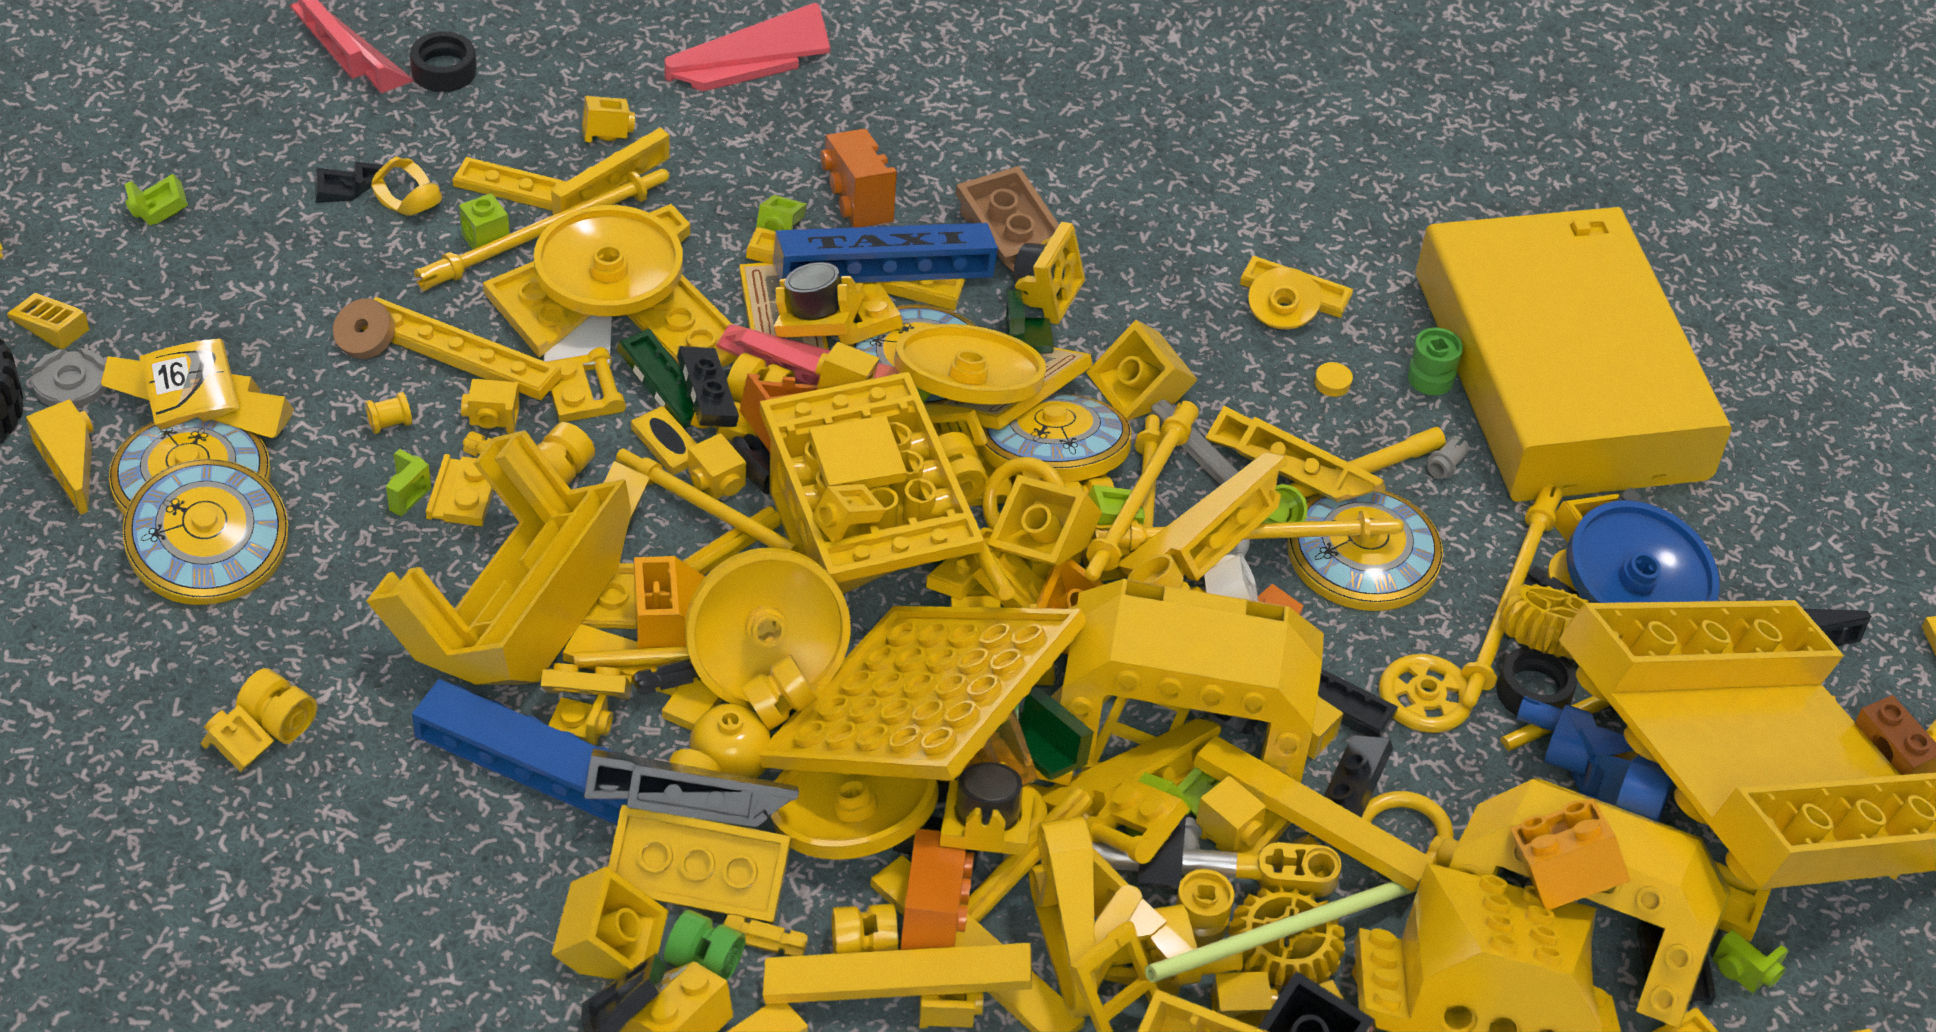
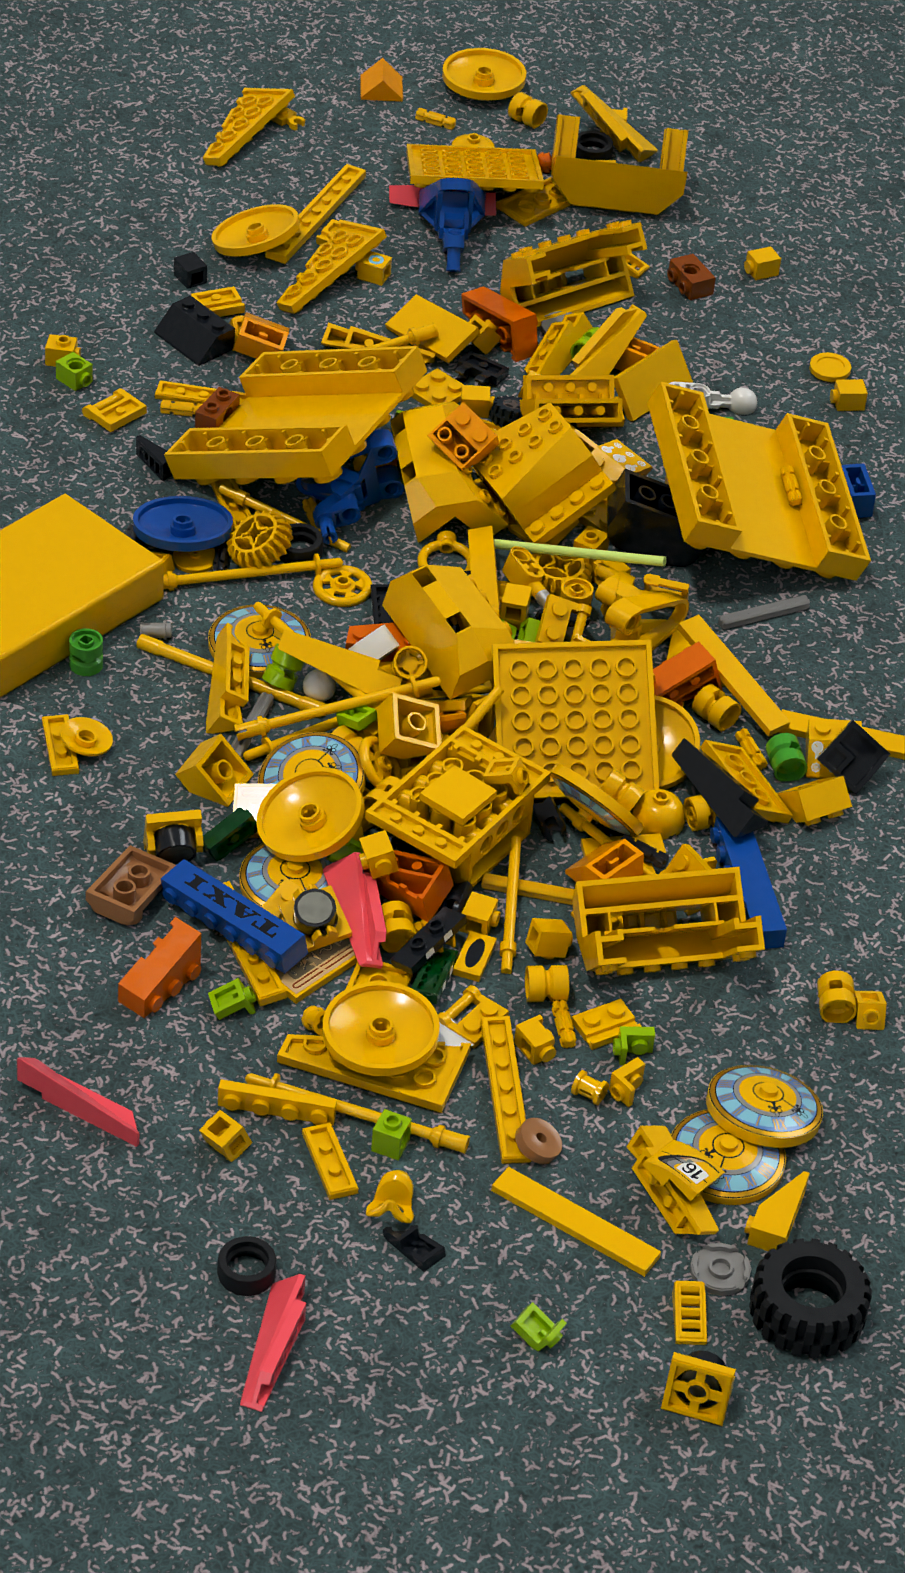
camera: 125 degrees left, 5 degrees down
yellow tile [1314,362,1353,397] -> none
none -> yellow bush [301,1005,325,1036]
none -> yellow tile [491,1166,661,1277]
none -> yellow bracket [609,1057,645,1107]

